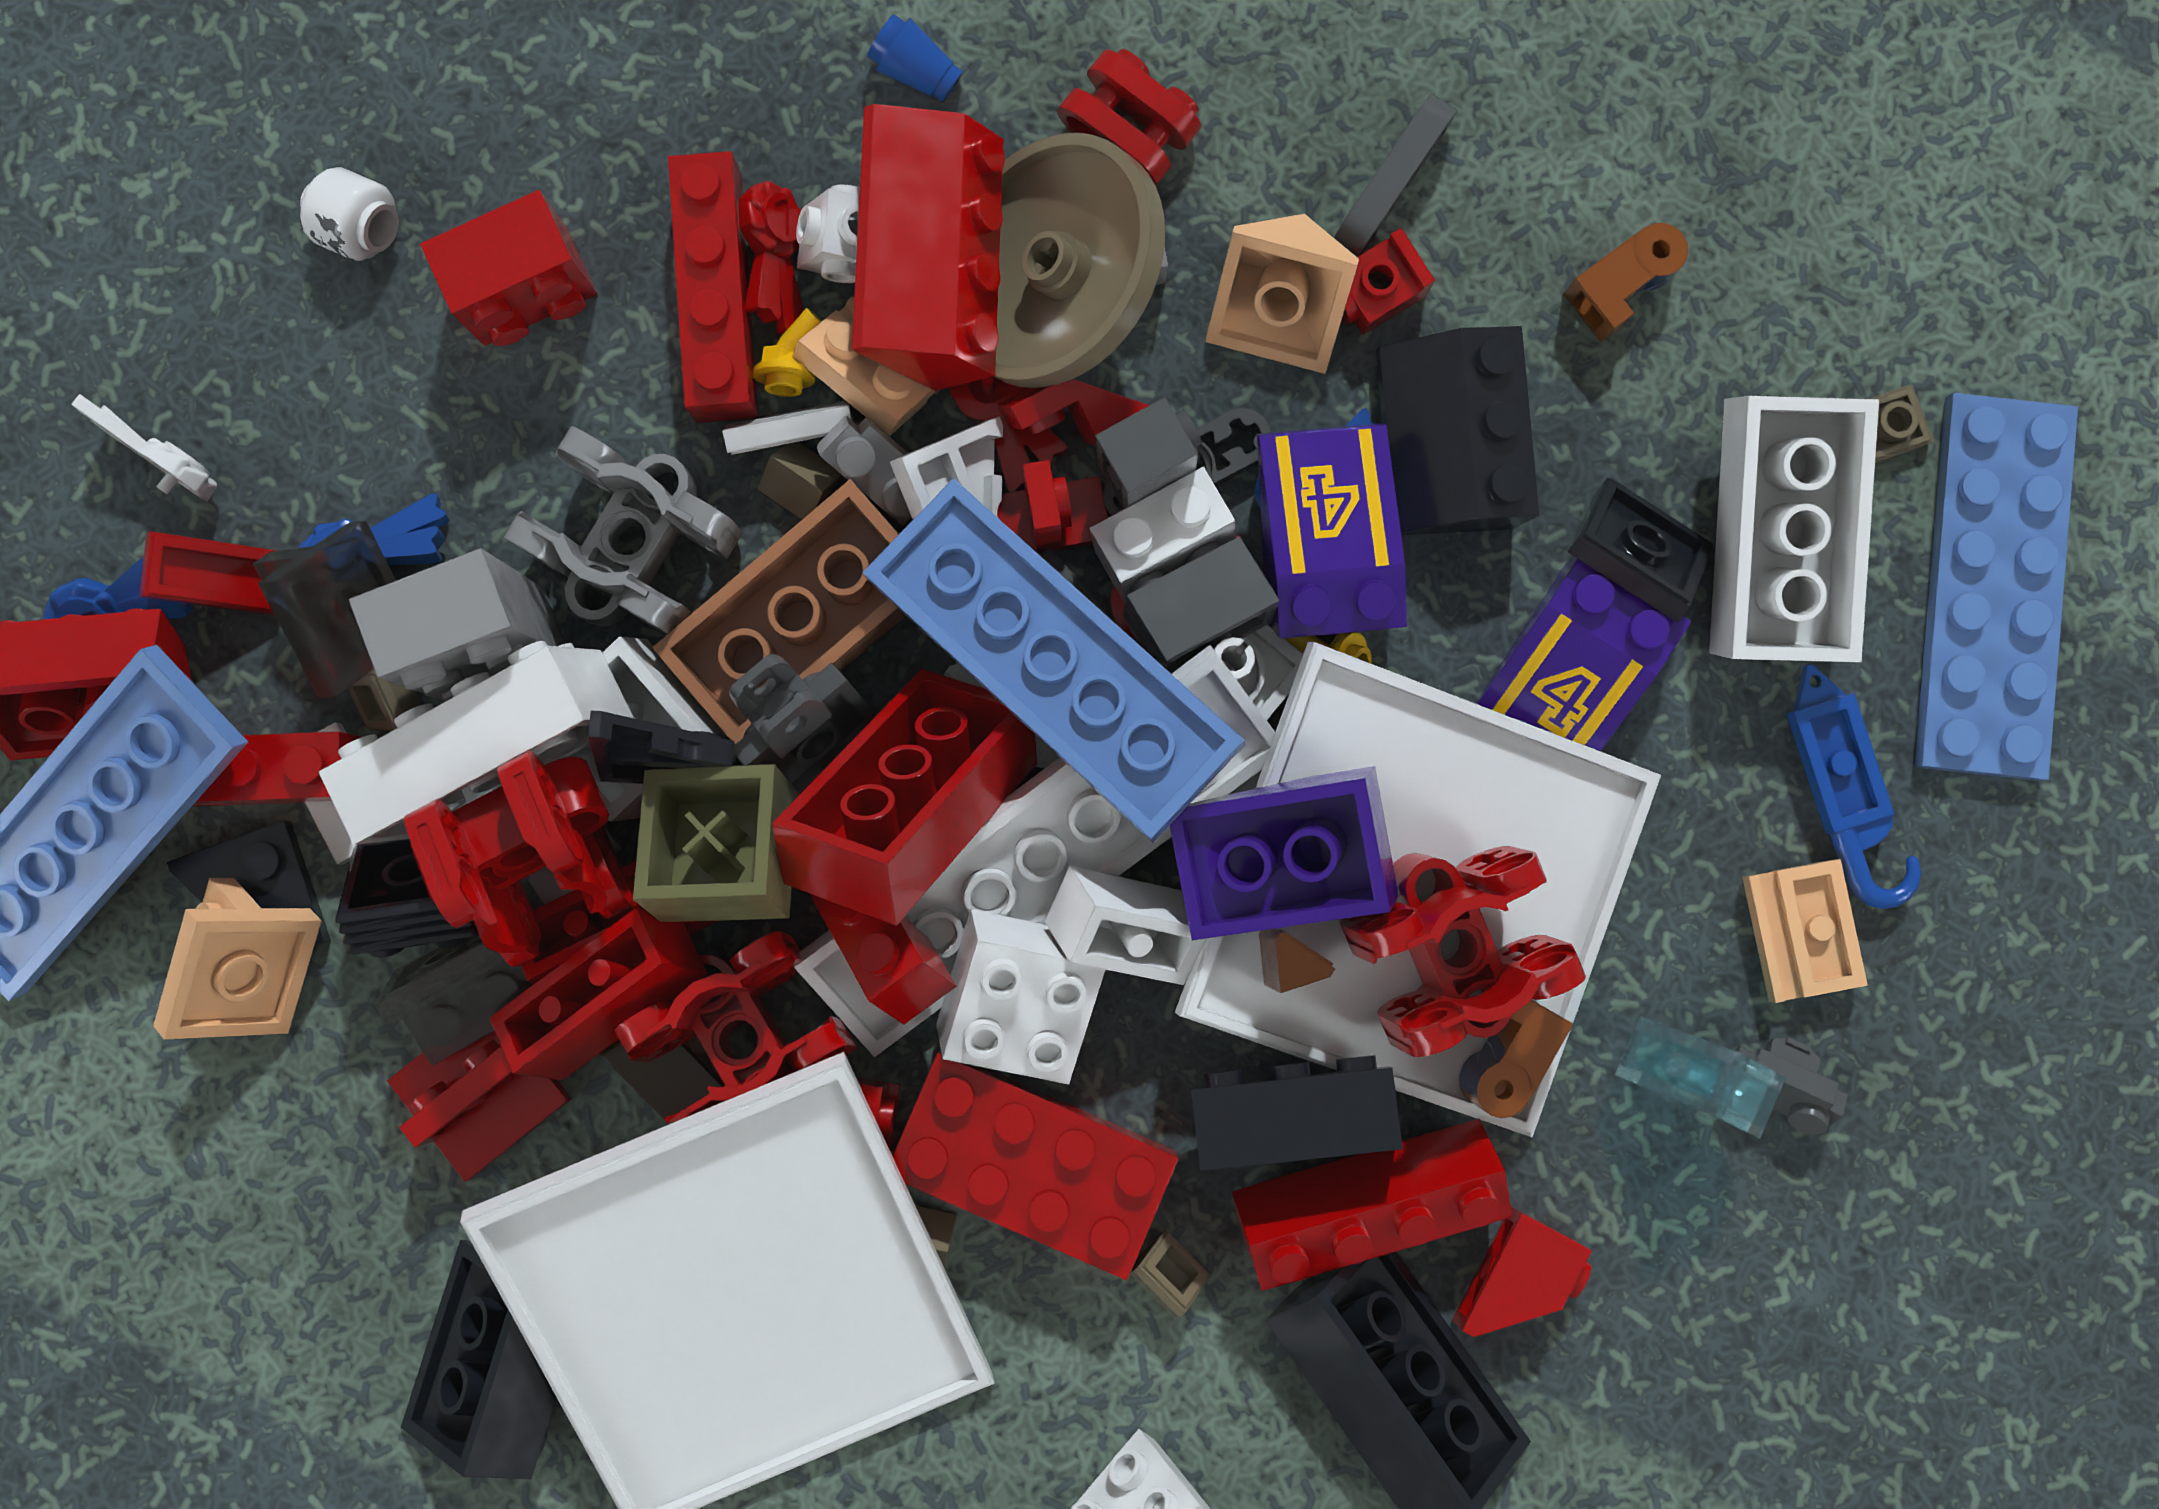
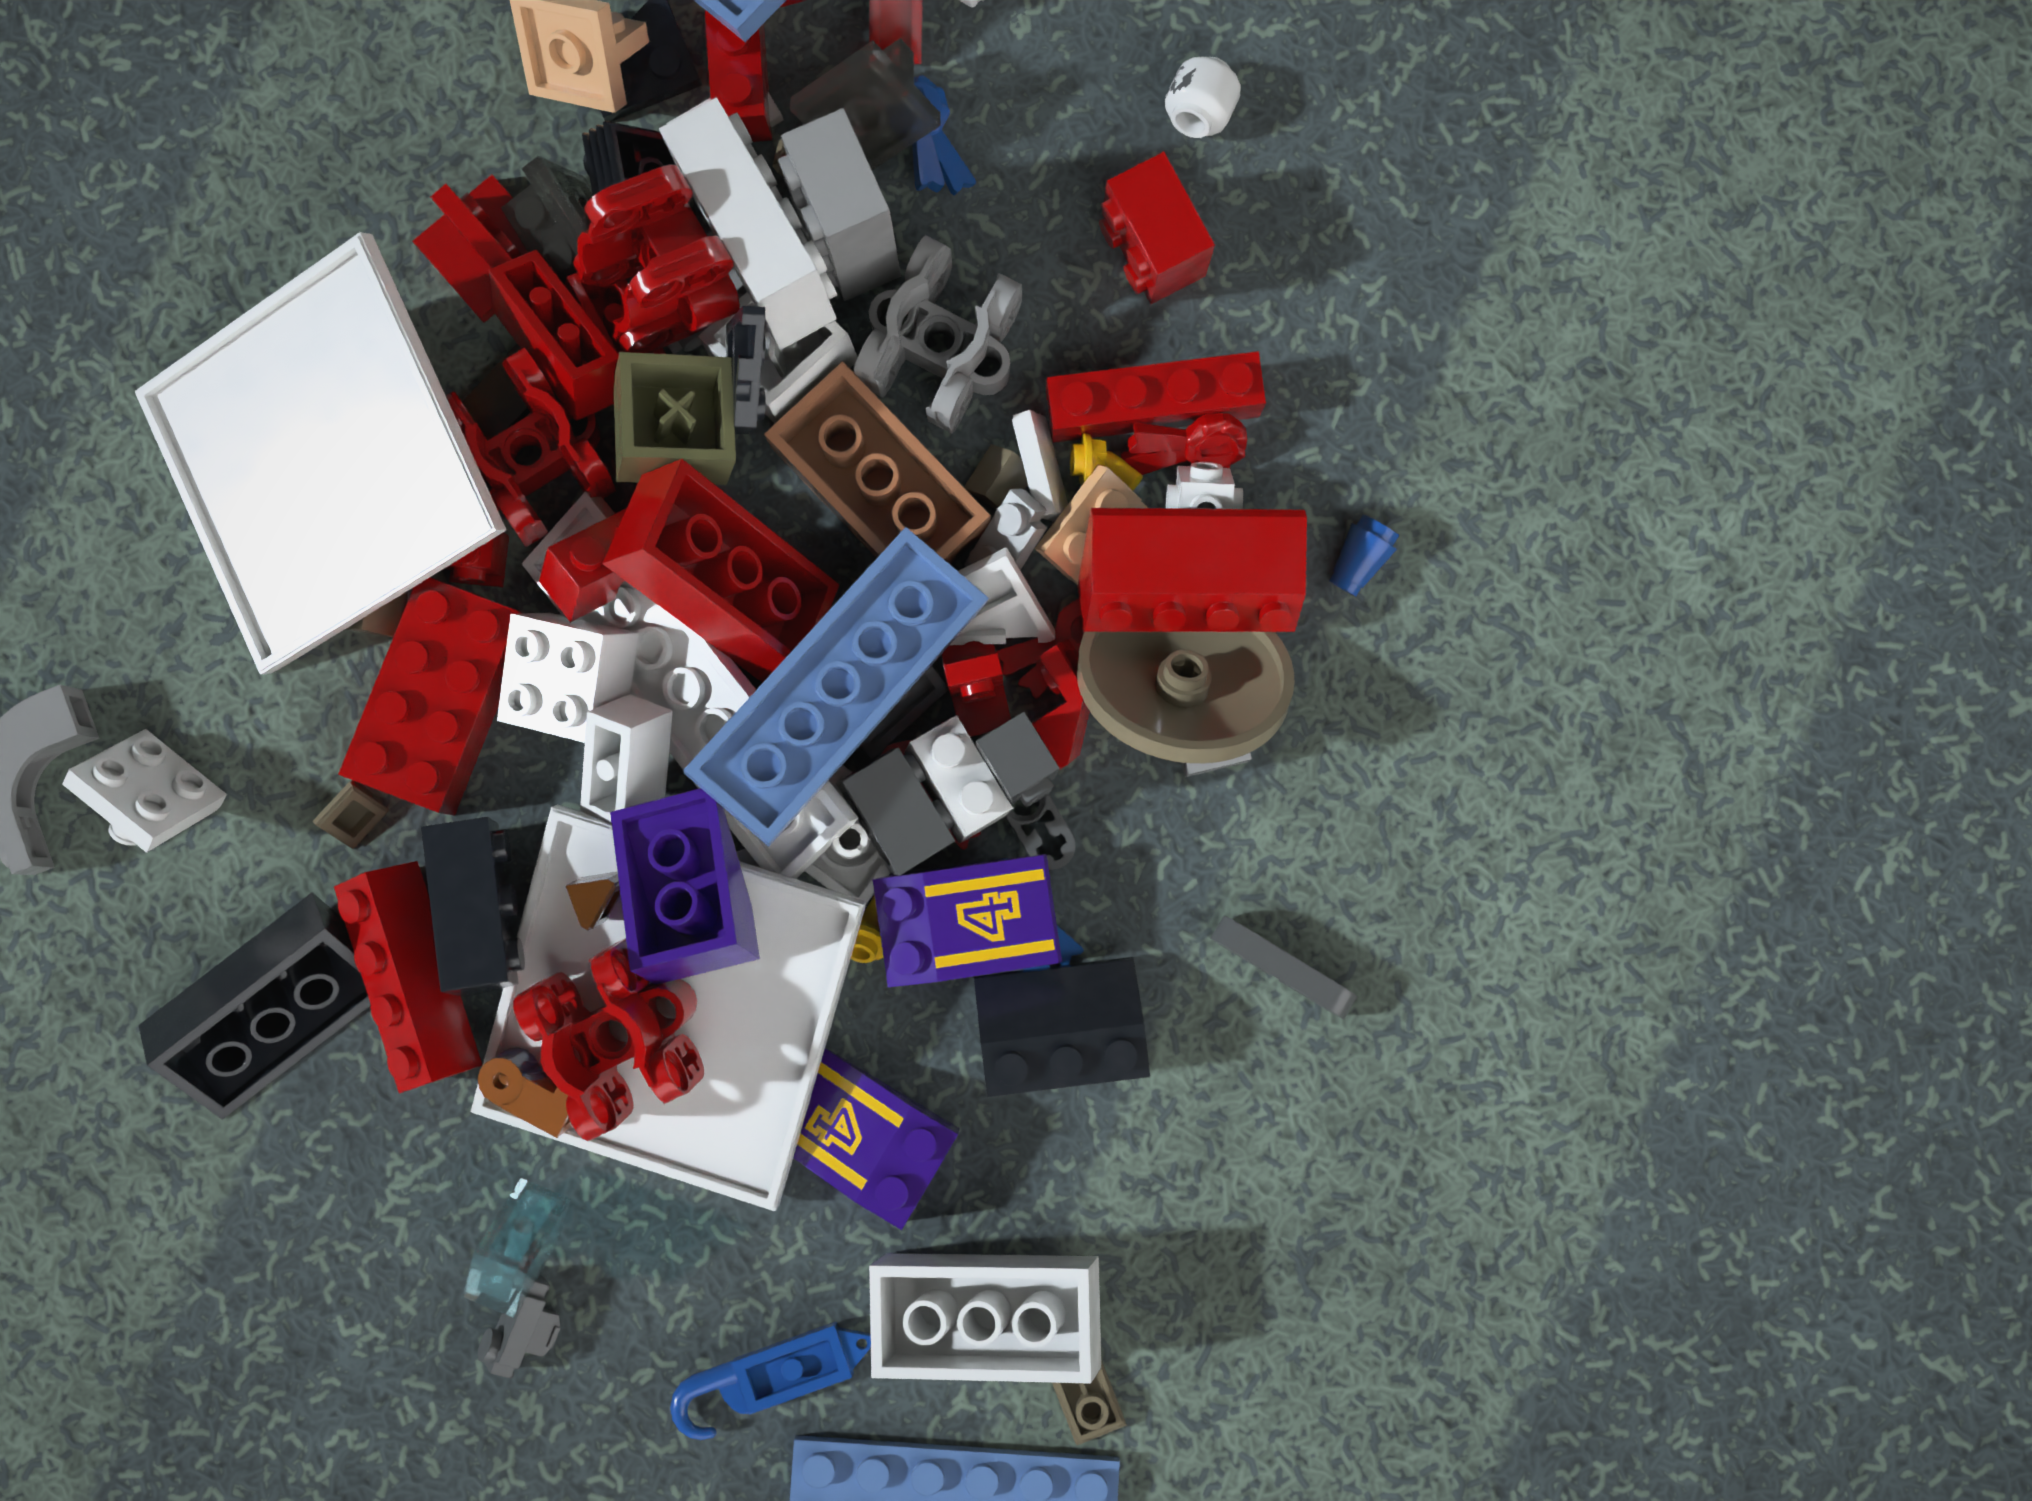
camera: 90 degrees right, 0 degrees up
black slope [401,1240,557,1480] -> none
dark grey plate [729,654,877,797] -> none
red brick [1057,49,1201,186] -> none
light nougat slope [1205,214,1359,374] -> none
red brick [1342,227,1435,335] -> none
red slope [1452,1206,1592,1337] -> none
dark orange leg [1563,223,1688,342] -> none
black tile [1567,477,1713,622] -> none
light nougat plate [1742,859,1868,1003] -> none

